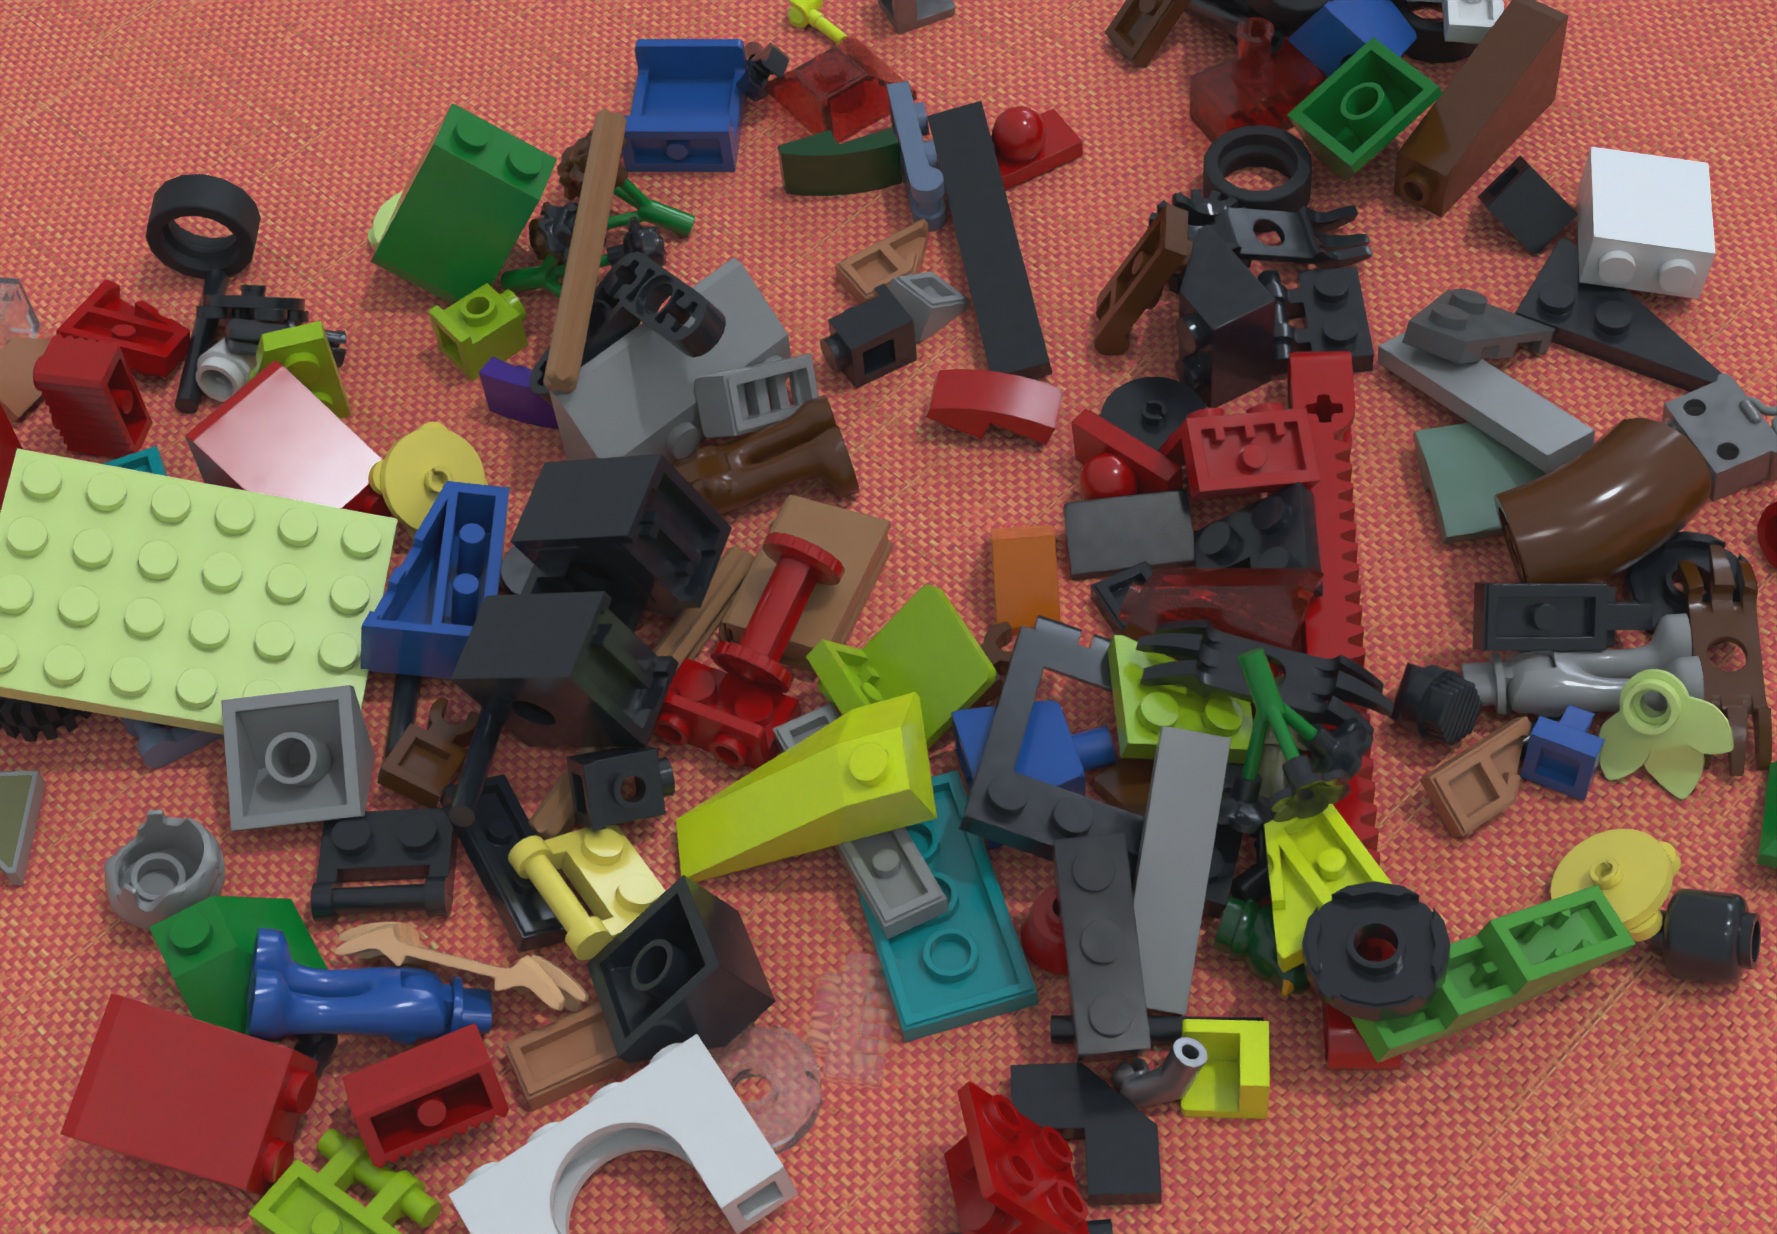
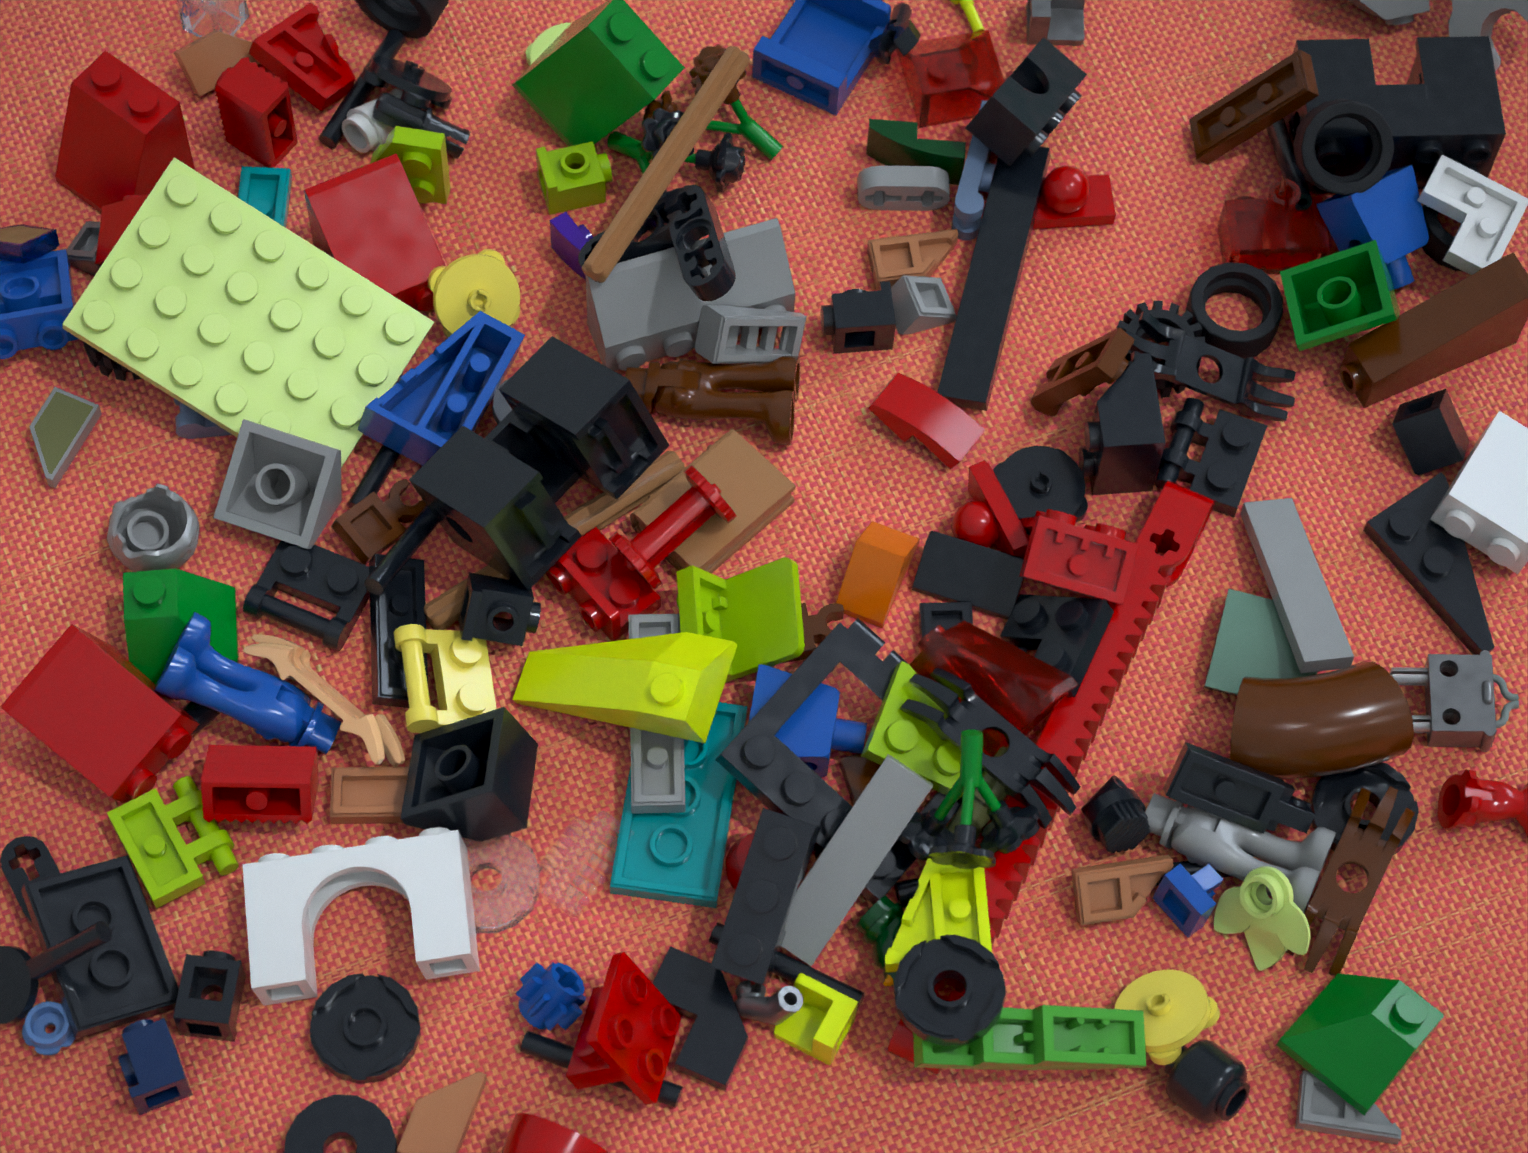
camera: 15 degrees right, 10 degrees up
dark grey wing [1402,289,1555,364] -> none
none -> blue gear [516,962,586,1031]
none -> light grey beam [857,166,950,211]
none -> black arch [965,37,1087,166]

